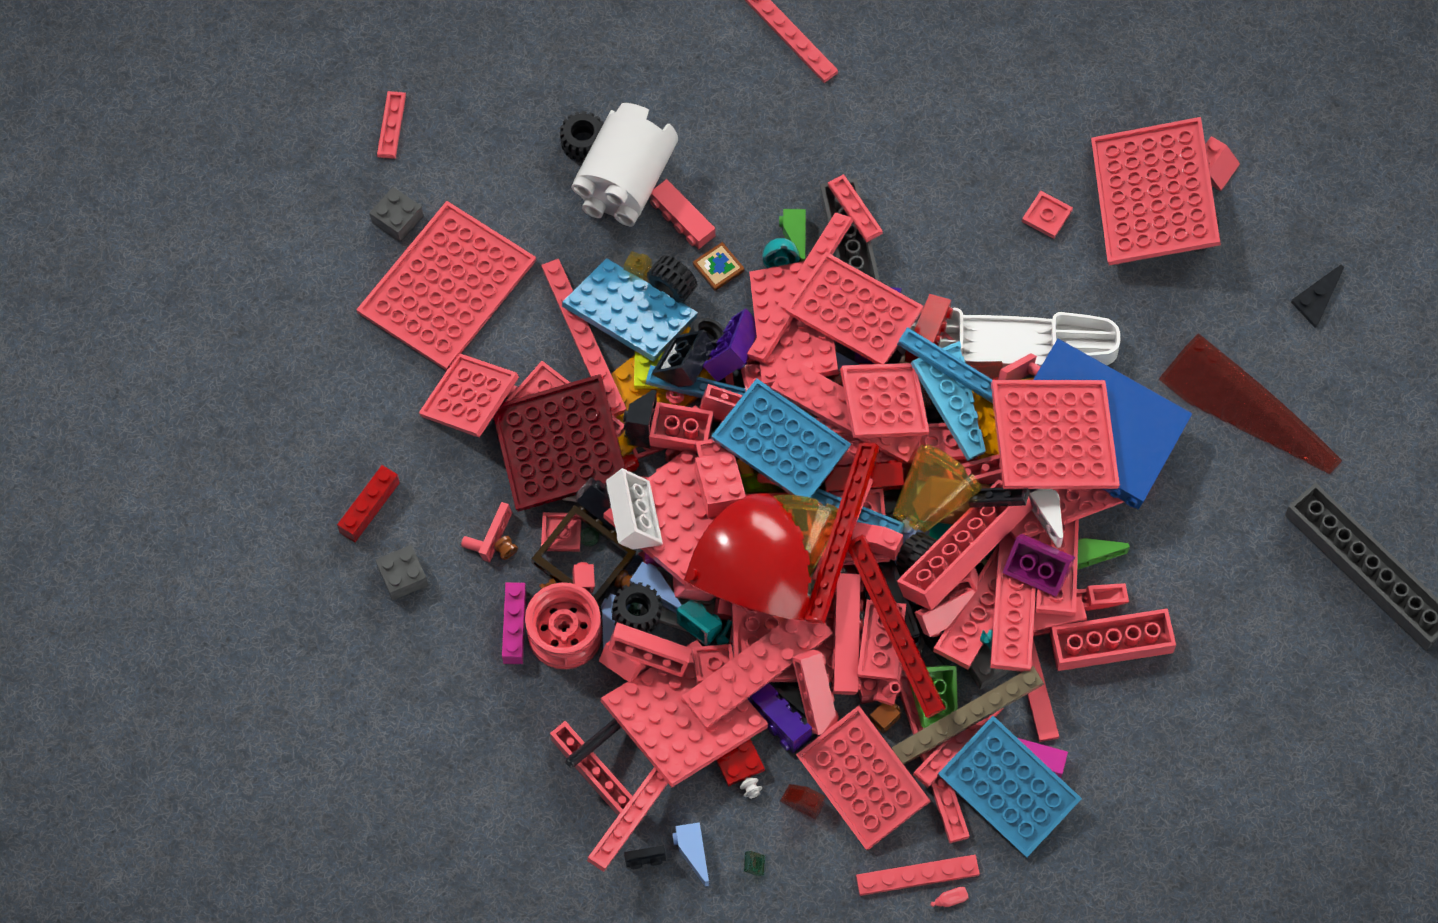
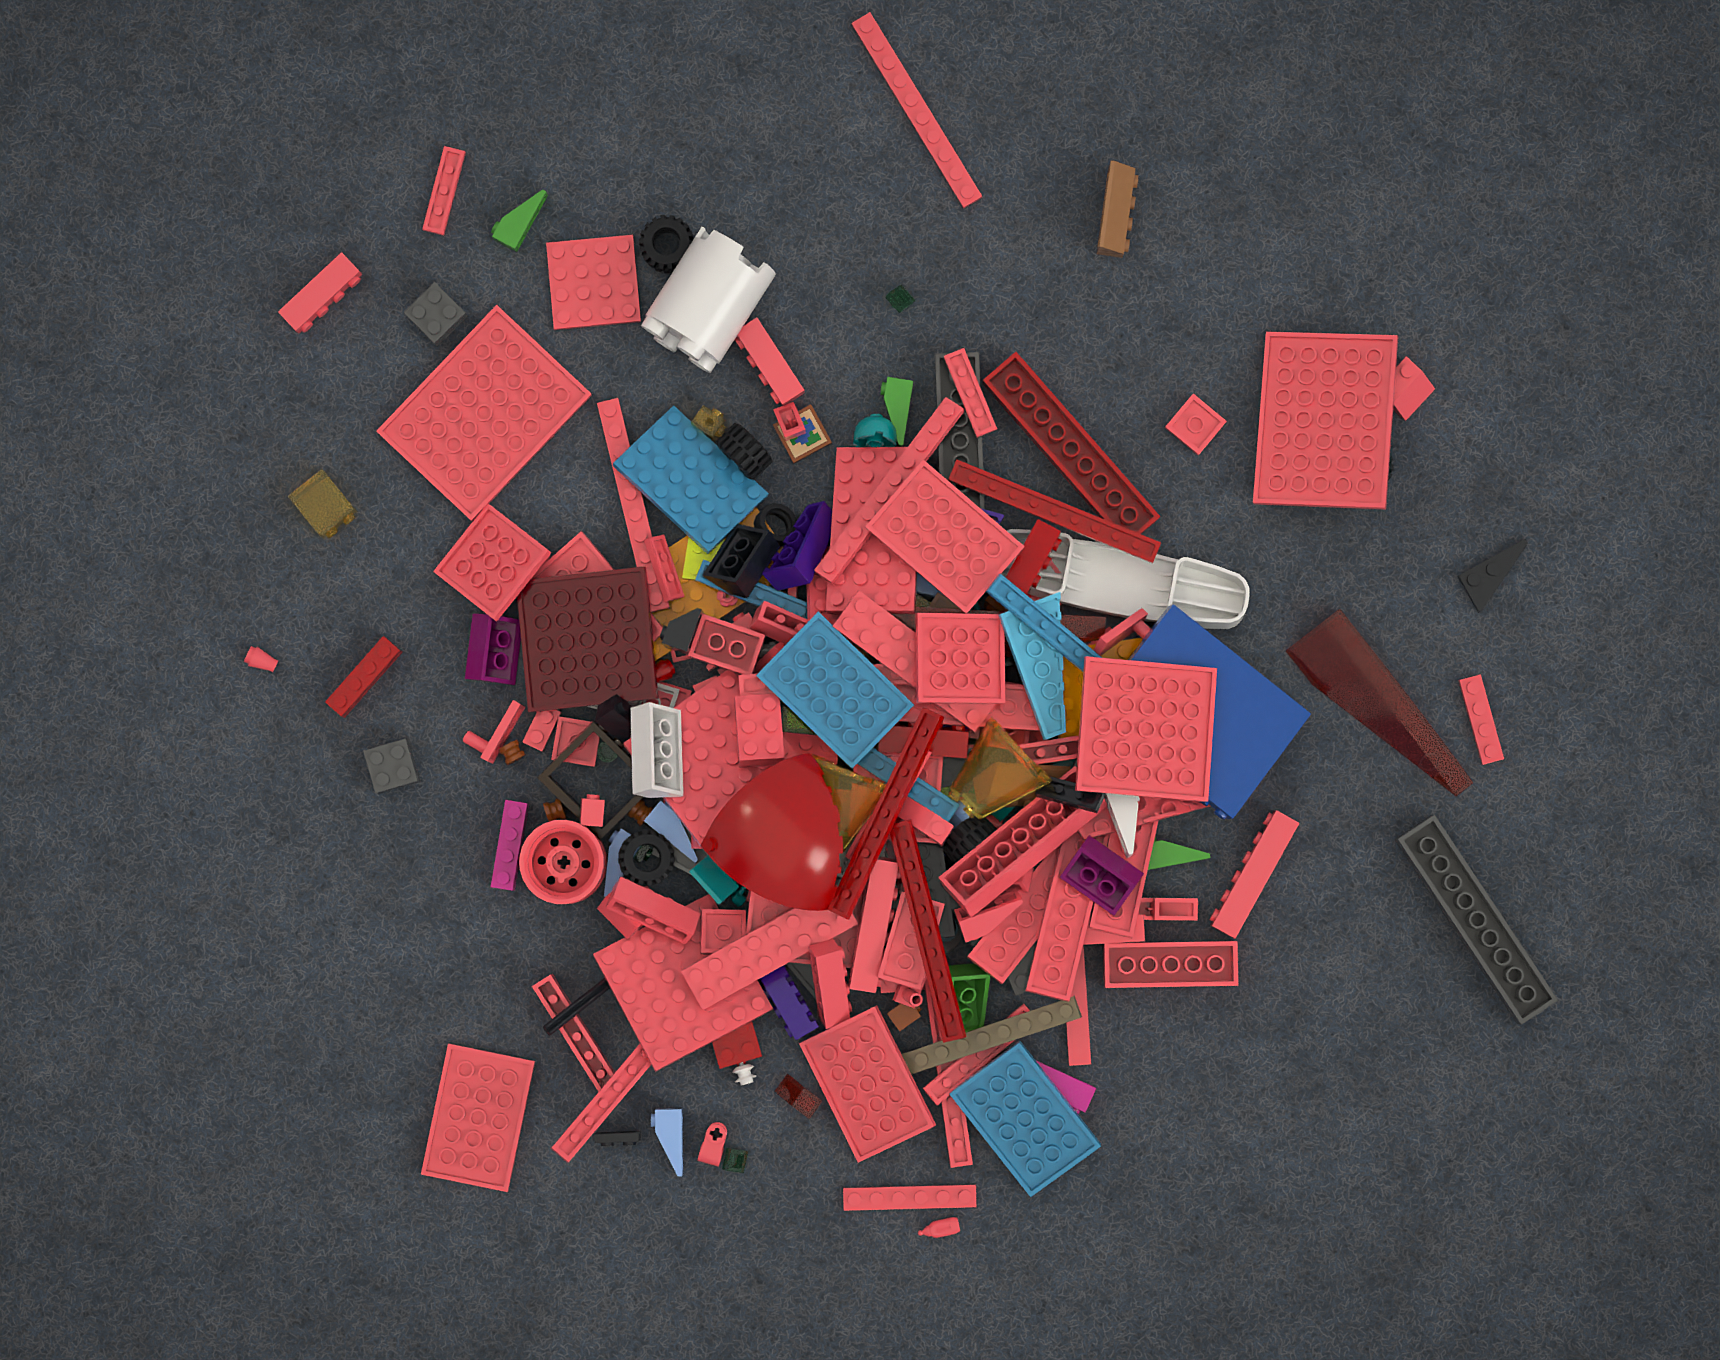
camera: 10 degrees right, 20 degrees up
teal hand [980,630,993,651] -> none
none -> coral cone [244,646,278,672]
none -> coral brick [278,252,362,334]
none -> clear yellow panel [288,469,358,539]
none -> coral plate [421,1043,535,1192]
none -> magenta slope [465,614,521,685]
none -> bright green slope [491,190,548,252]
none -> coral plate [523,710,562,752]
none -> coral plate [546,235,641,330]
none -> coral tile [644,535,685,602]
none -> coral piece [697,1122,727,1167]
none -> coral slope [773,402,806,441]
none -> clear green plate [885,285,915,313]
none -> red plate [948,459,1161,564]
none -> red brick [982,352,1160,534]
none -> medium nougat slope [1097,161,1139,258]
none -> coral brick [1209,810,1299,939]
none -> coral plate [1458,674,1504,765]

